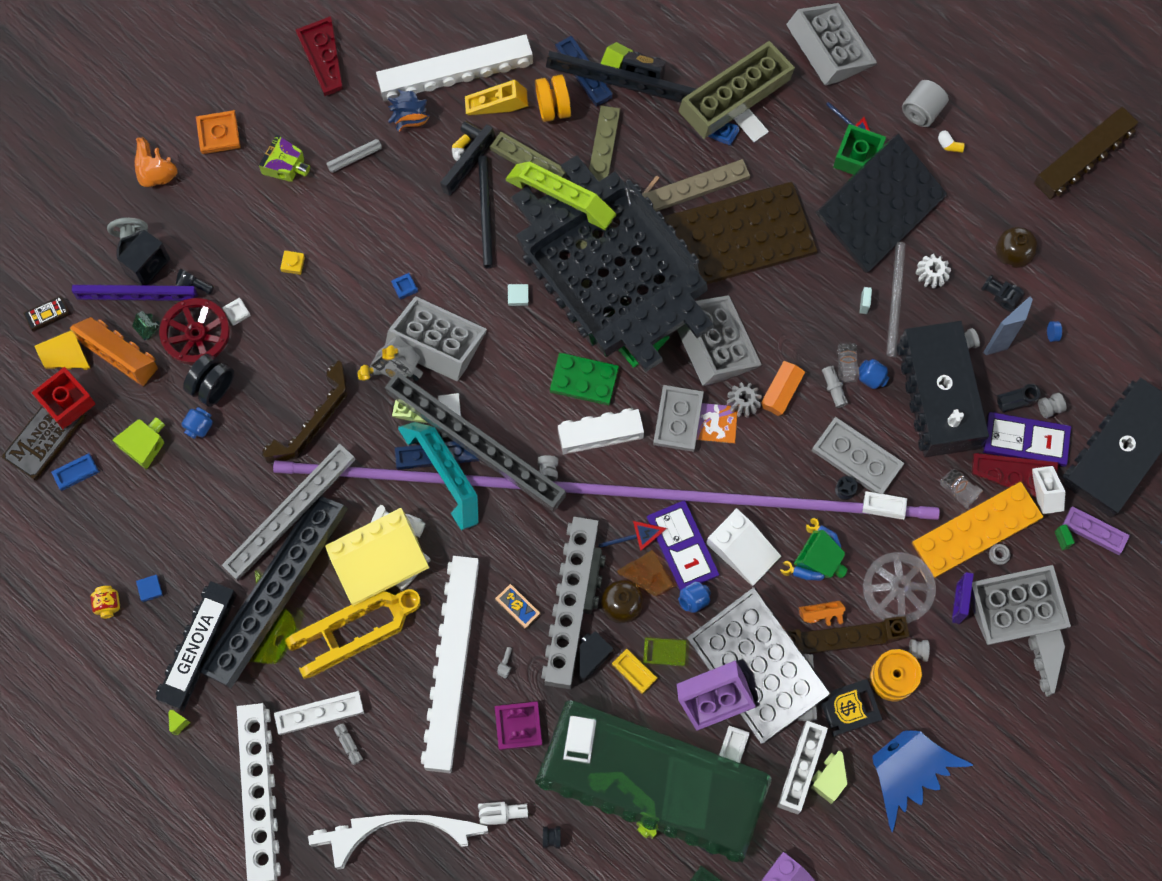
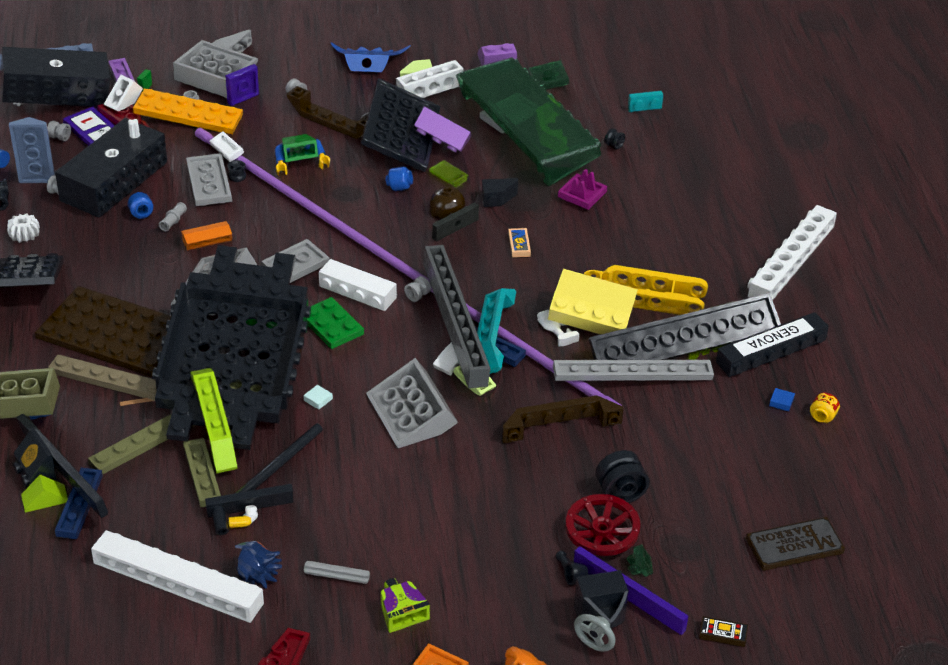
camera: 140 degrees left, 30 degrees down
red brick [31,367,95,430] -> none
yellow slope [35,331,90,370] -> none
blue tile [51,453,99,491] -> none
orange slope [70,317,158,387] -> none
lime torso [113,417,165,470] -> none
lime slope [168,710,190,735] -> none
blue head [181,407,213,439] -> none
white tile [222,298,251,326] -> none
white plate [274,691,364,735] -> none
yellow plate [280,251,305,275] -> none
white slope [308,815,489,870] -> none
light grey axle [334,723,362,765] -> none
torso [358,336,423,382] -> none
blue tile [391,273,418,300] -> none
white brick [421,556,479,773] -> none
yellow slope [465,80,528,115] -> none
white arm [478,802,528,826] -> none
light grey hand [497,647,512,679] -> none
light orange wheel [535,75,571,122] -> none
light grey brick [541,517,598,689] -> none
white piece [563,716,596,764] -> none
piece [598,521,667,551] -> none
yellow tile [612,649,657,694] -> none
clear orange slope [617,550,675,597] -> none
tile [646,500,719,591] -> none
sticker [696,403,737,443] -> none
white slope [706,508,781,586] -> none
white tile [715,726,749,775] -> none
light grey gear [727,382,762,418] -> none
orange plate [799,601,845,626] -> none
black container [821,679,882,737] -> none
clear leg [837,343,859,382] -> none
light aqua tile [860,287,872,314] -> none
clear wheel [863,552,936,623] -> none
light orange wheel [870,649,922,701] -> none
clear piece [886,242,906,357] -> none
clear leg [940,469,983,509] -> none
black piece [997,384,1041,413] -> none

